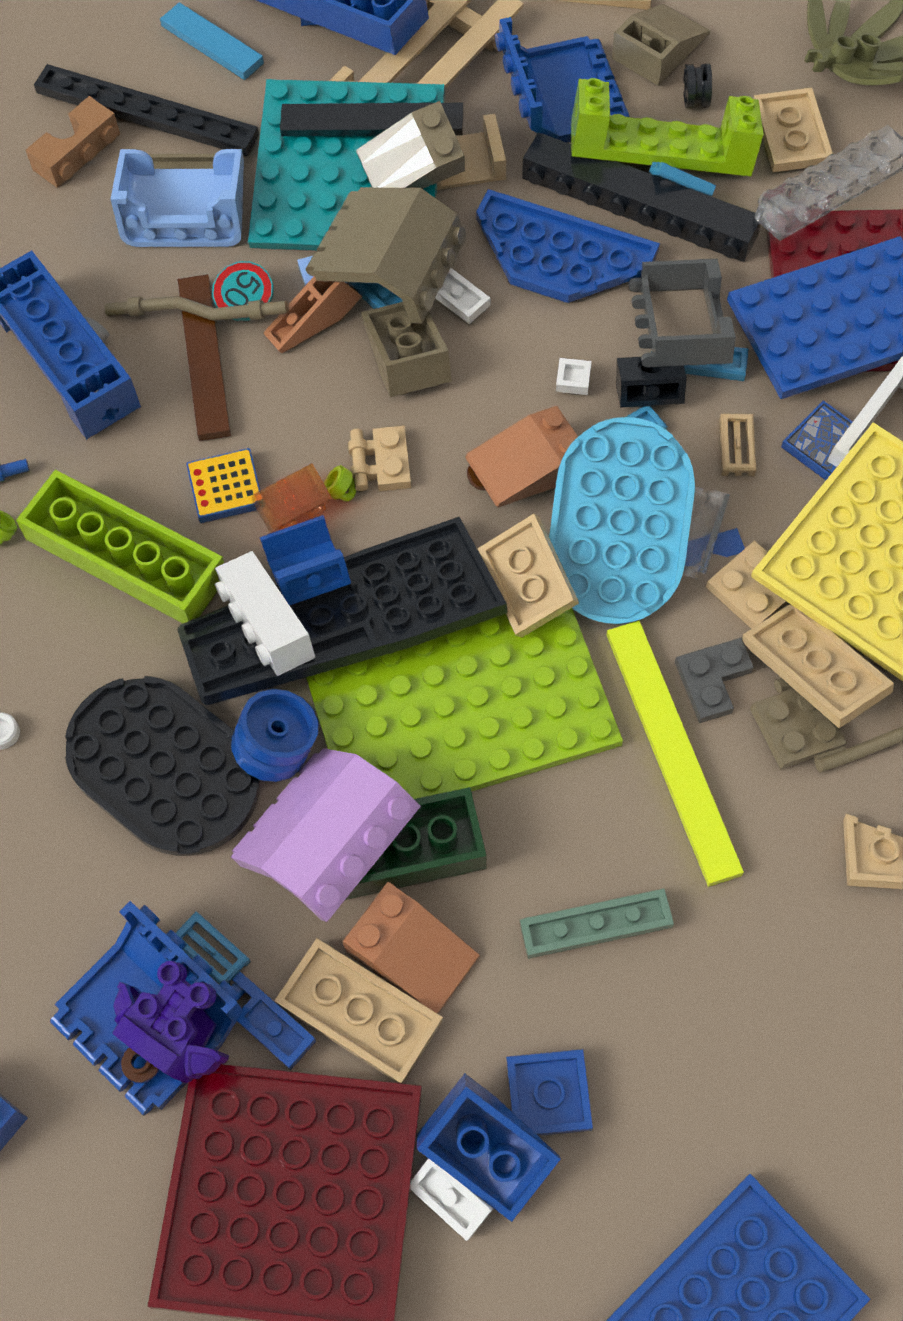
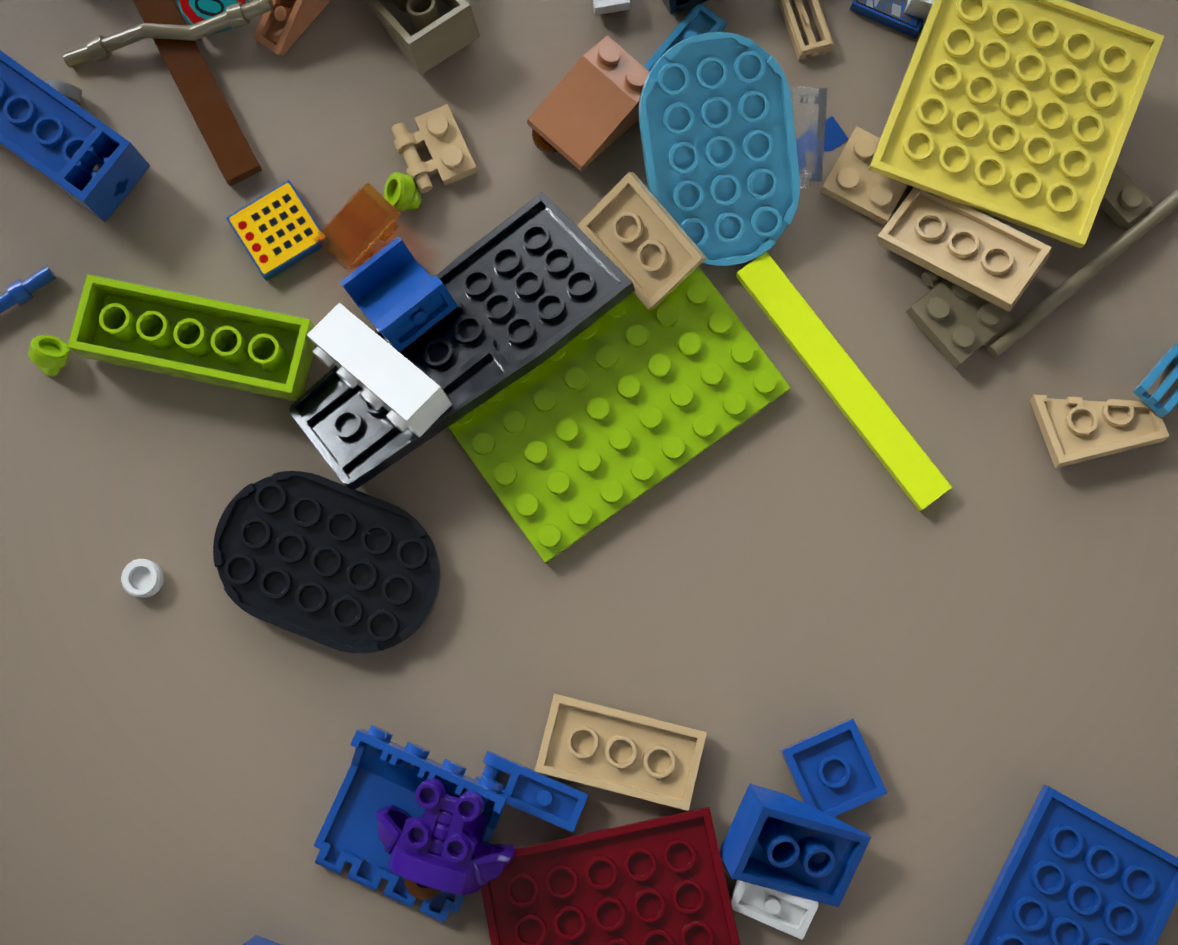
camera: 20 degrees left, 15 degrees up
dark azure tile [176,911,251,984] -> none
blue wheel [231,689,318,782] -> none
lavender hinge [231,748,421,922] -> none
nougat slope [343,882,480,1014] -> none
dark green brick [345,787,487,900] -> none
sand green plate [520,889,674,959] -> none
dark grey plate [675,638,754,723] -> none

